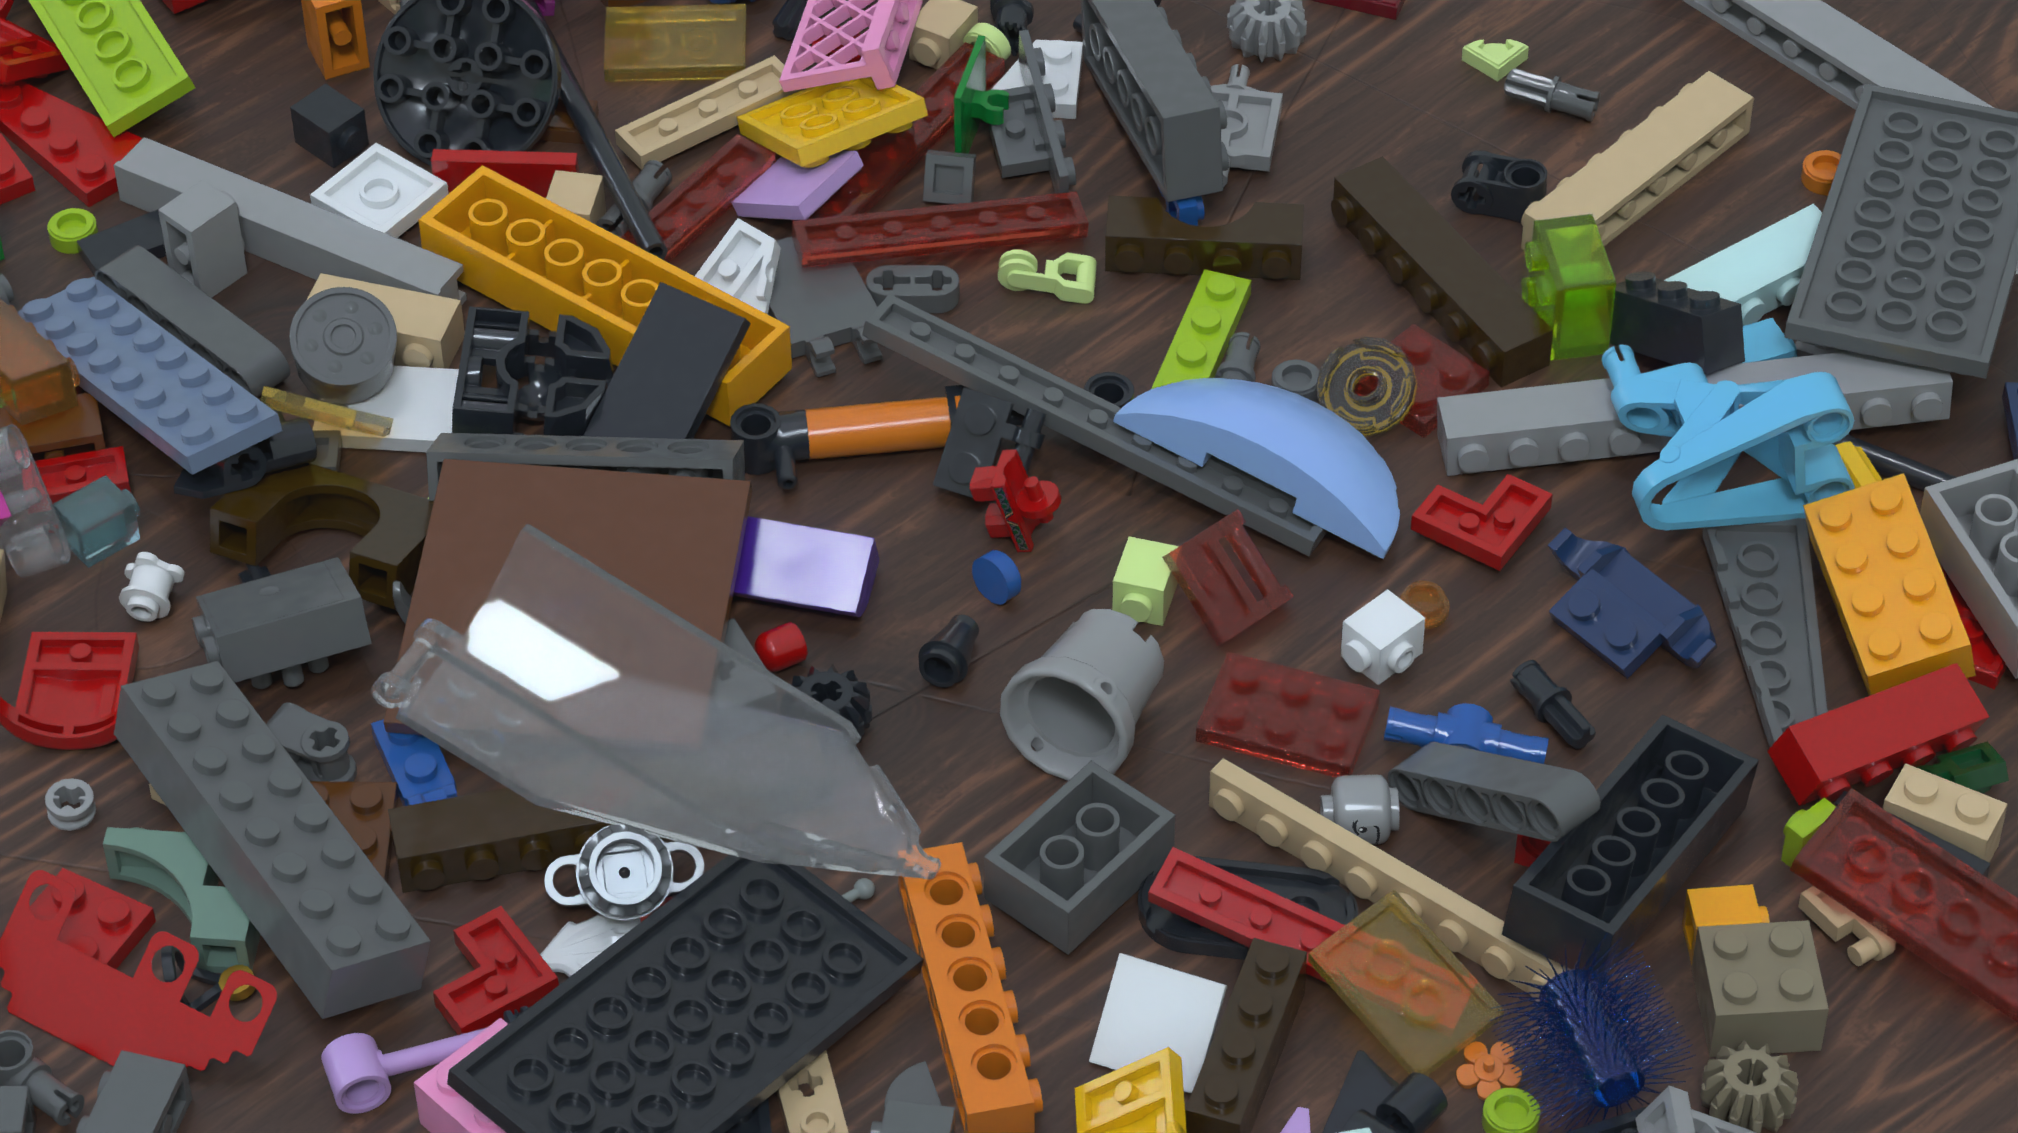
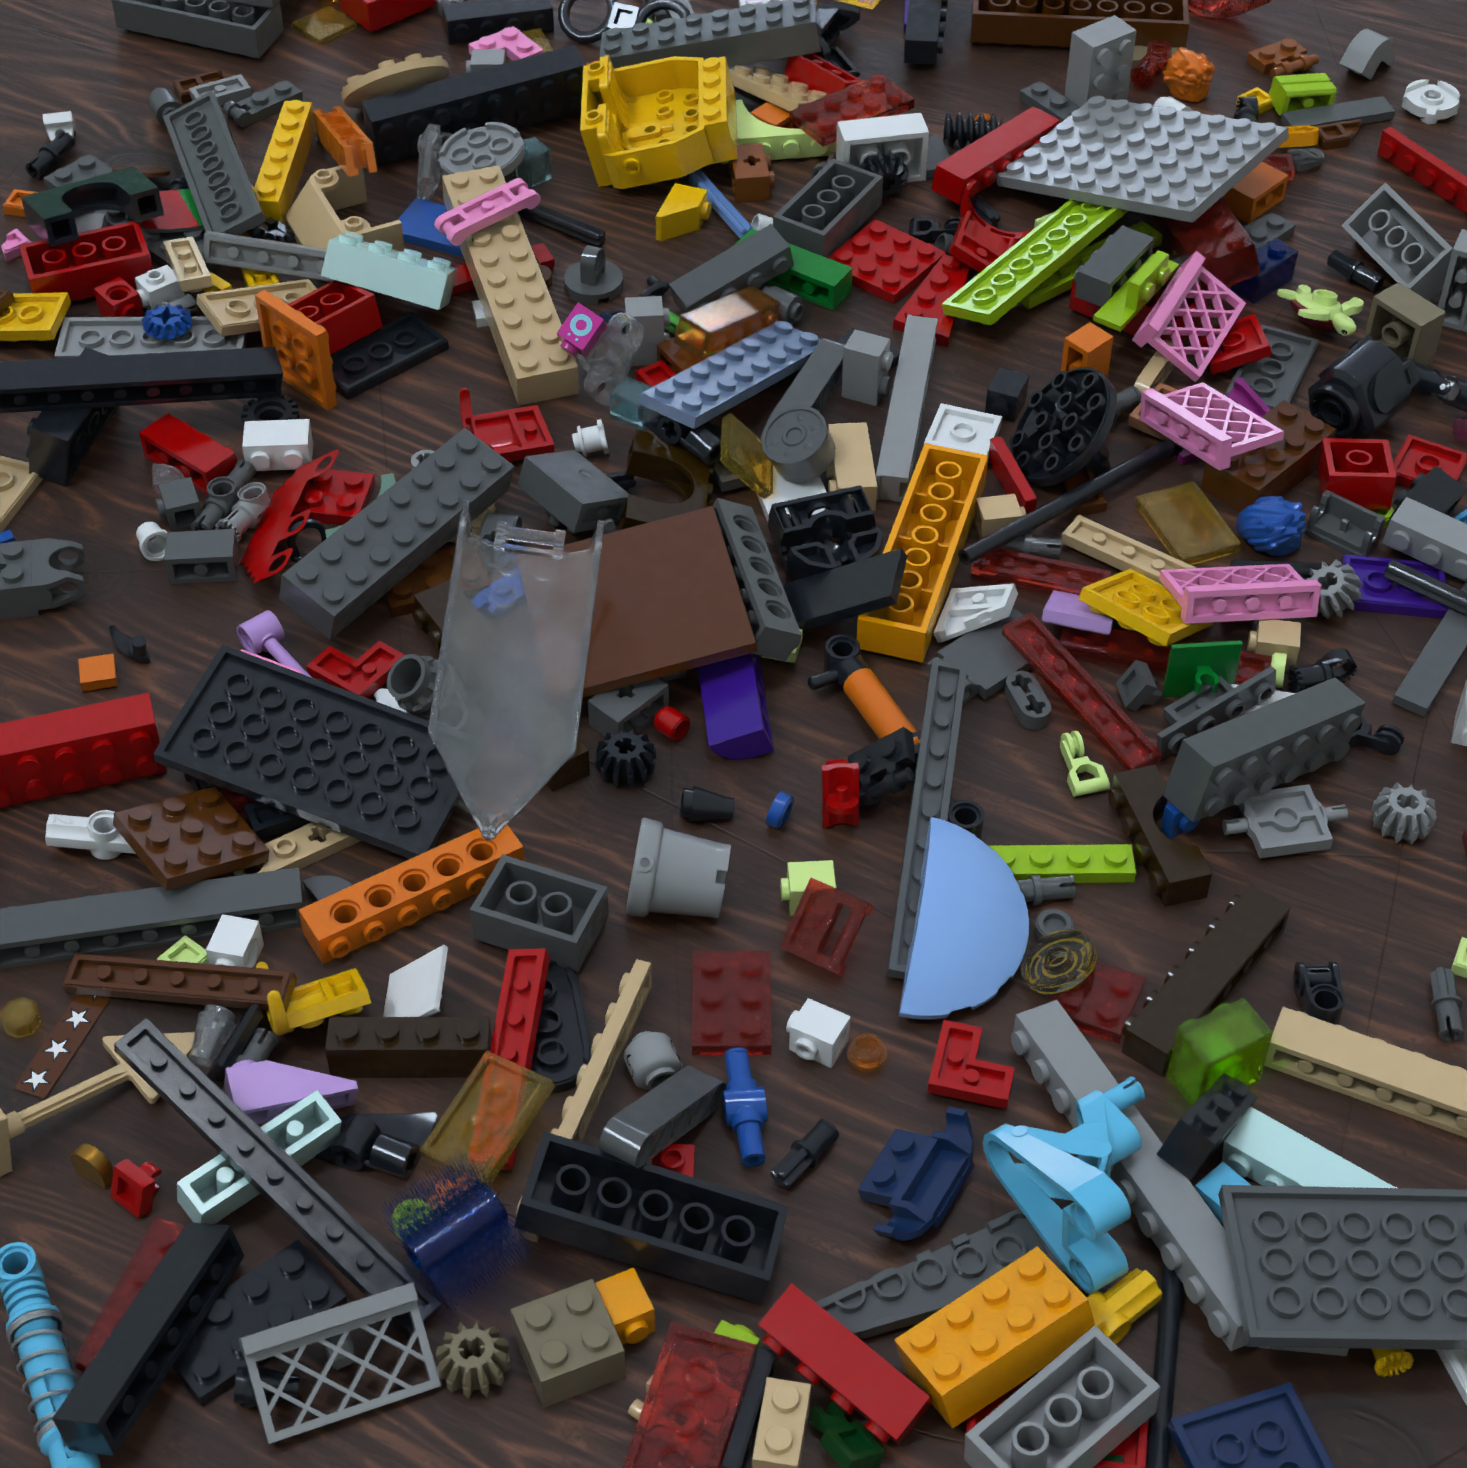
camera: 70 degrees right, 0 degrees up
lime tile [47,208,98,254] -> none
none -> light grey connector [214,482,271,542]

